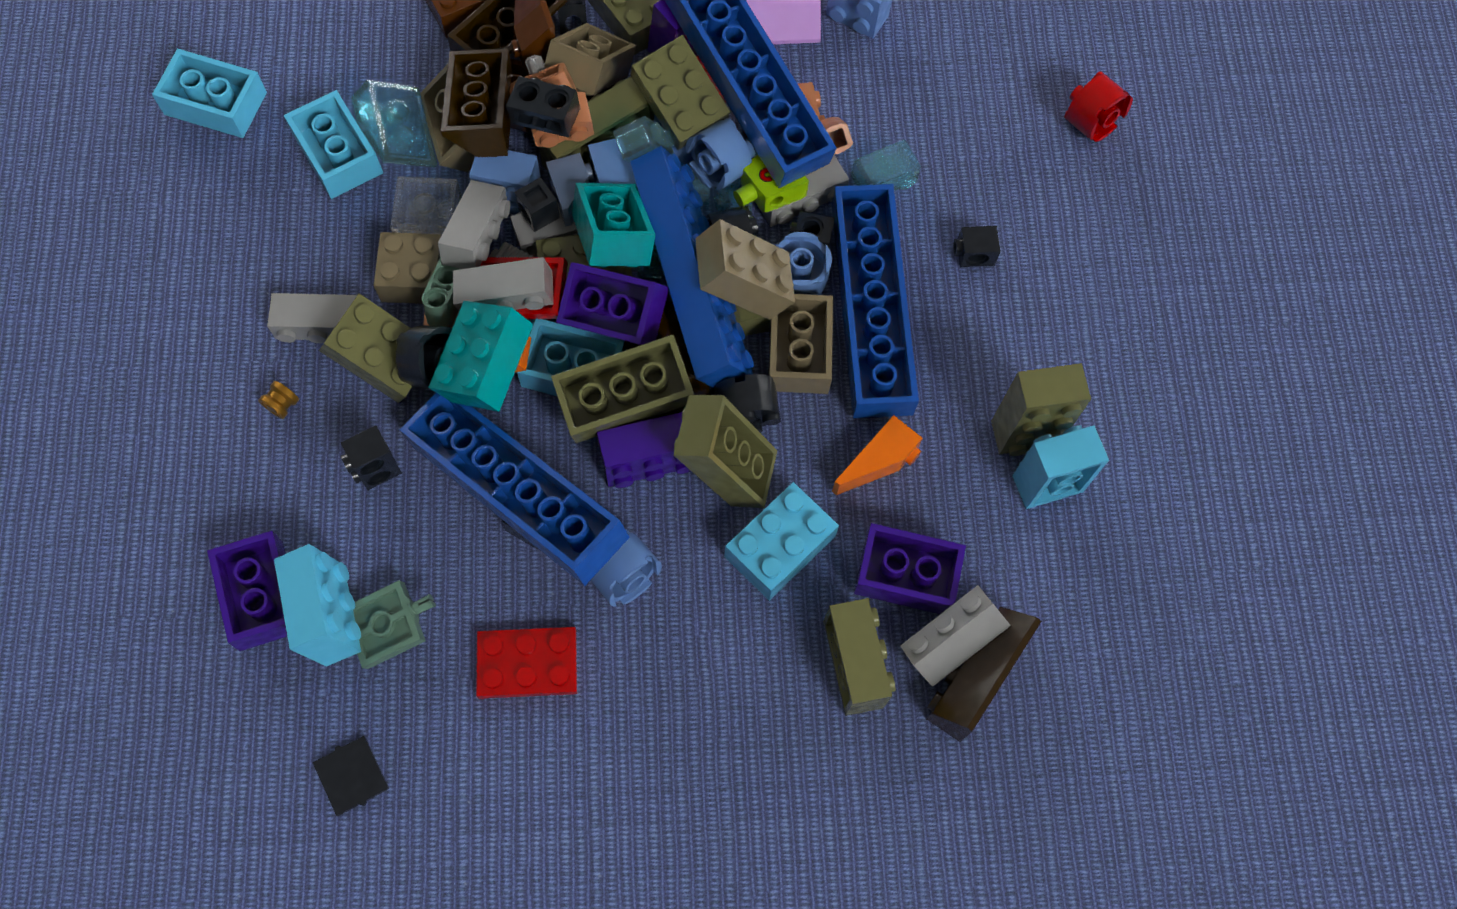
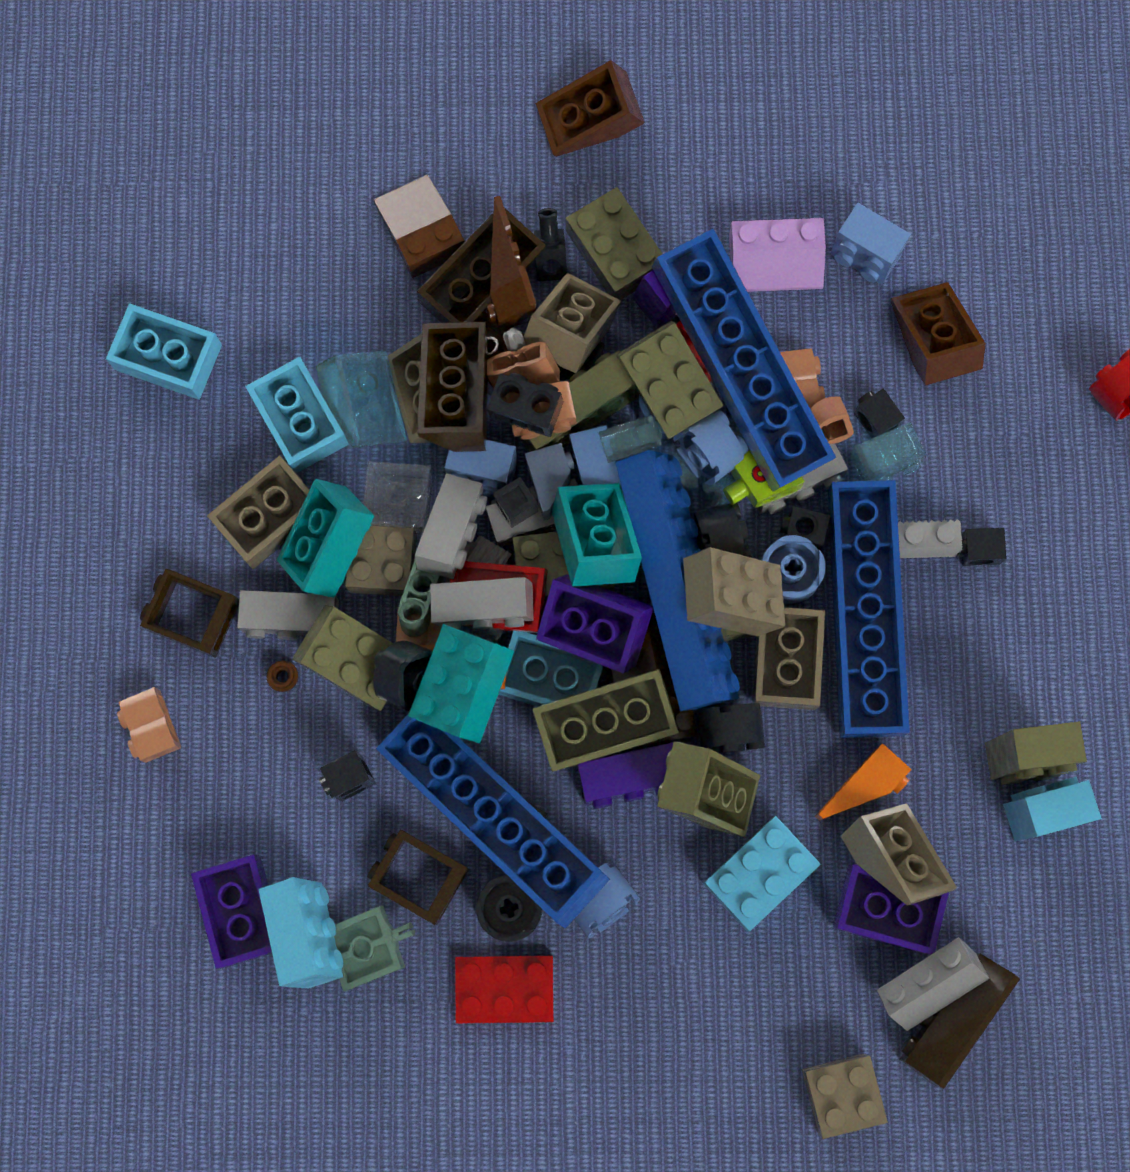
camera: 10 degrees right, 10 degrees up
pearl gold wheel [258,381,299,419] -> none
black piece [312,736,389,816] -> none
olive brick [823,598,896,716] -> none
none -> nougat brick [117,687,181,763]
none -> dark brown window [140,568,239,658]
none -> dark tan brick [207,455,310,569]
none -> reddish brown plate [266,660,299,692]
none -> teal brick [277,478,374,598]
none -> dark brown window [367,829,469,925]
none -> black brick [476,875,543,942]
none -> dark tan brick [801,1053,888,1139]
none -> dark tan slope [841,803,957,906]
none -> black brick [854,388,905,443]
none -> reddish brown slope [891,282,986,386]
none -> light grey brick [898,519,962,558]

